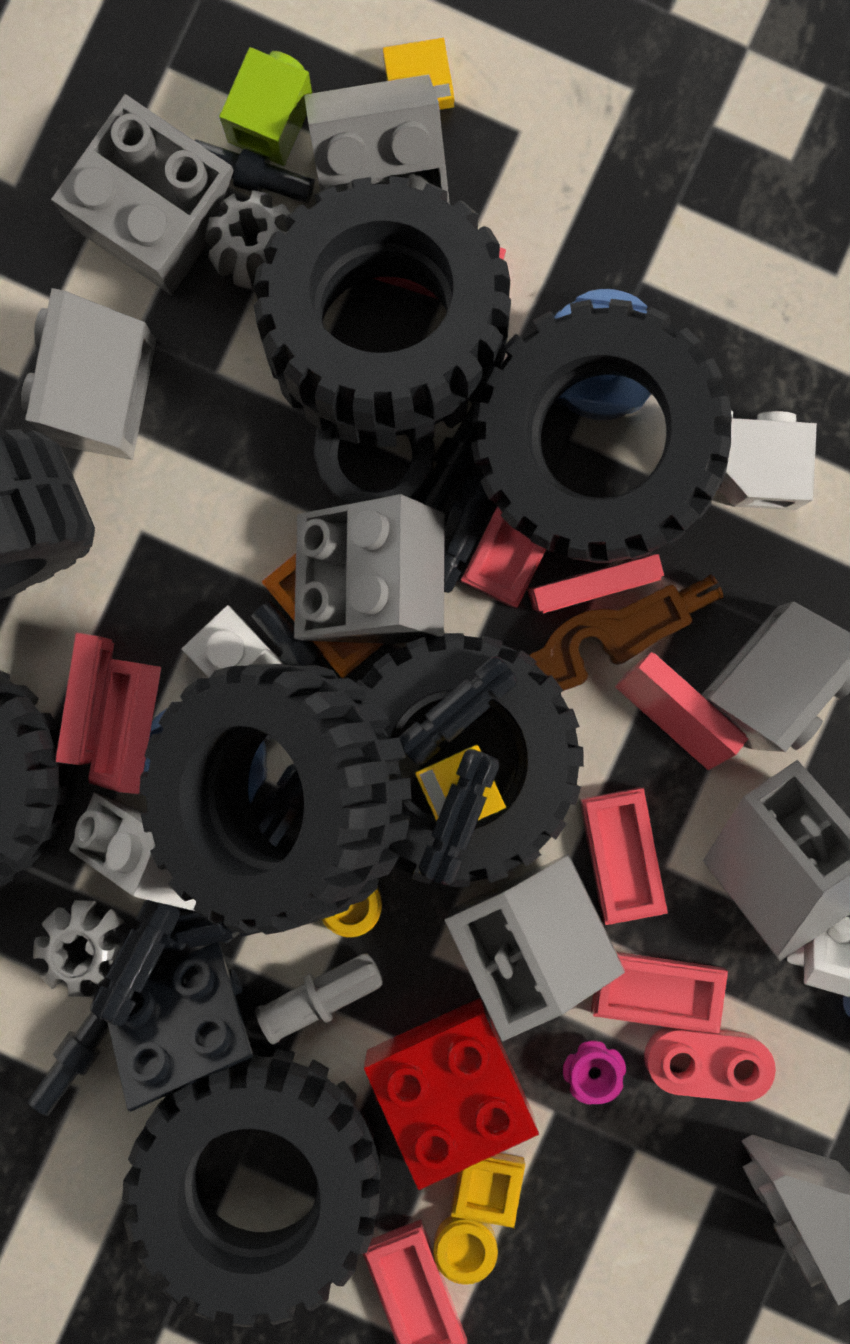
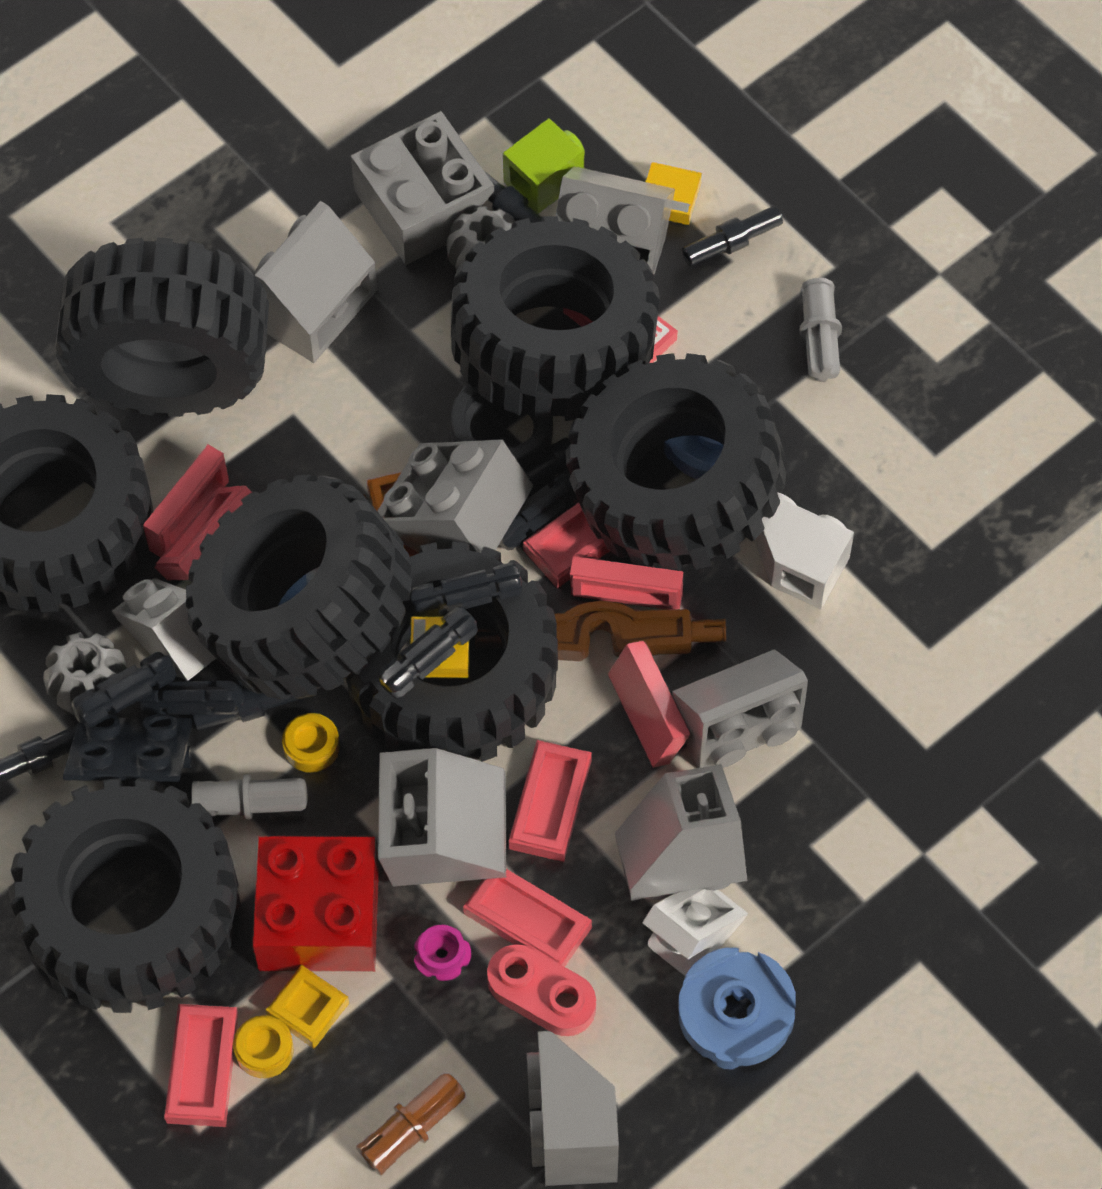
camera: 30 degrees right, 25 degrees down
none -> dark orange axle [356,1073,466,1176]
none -> black bar [682,206,783,267]
none -> light grey axle [800,278,842,382]

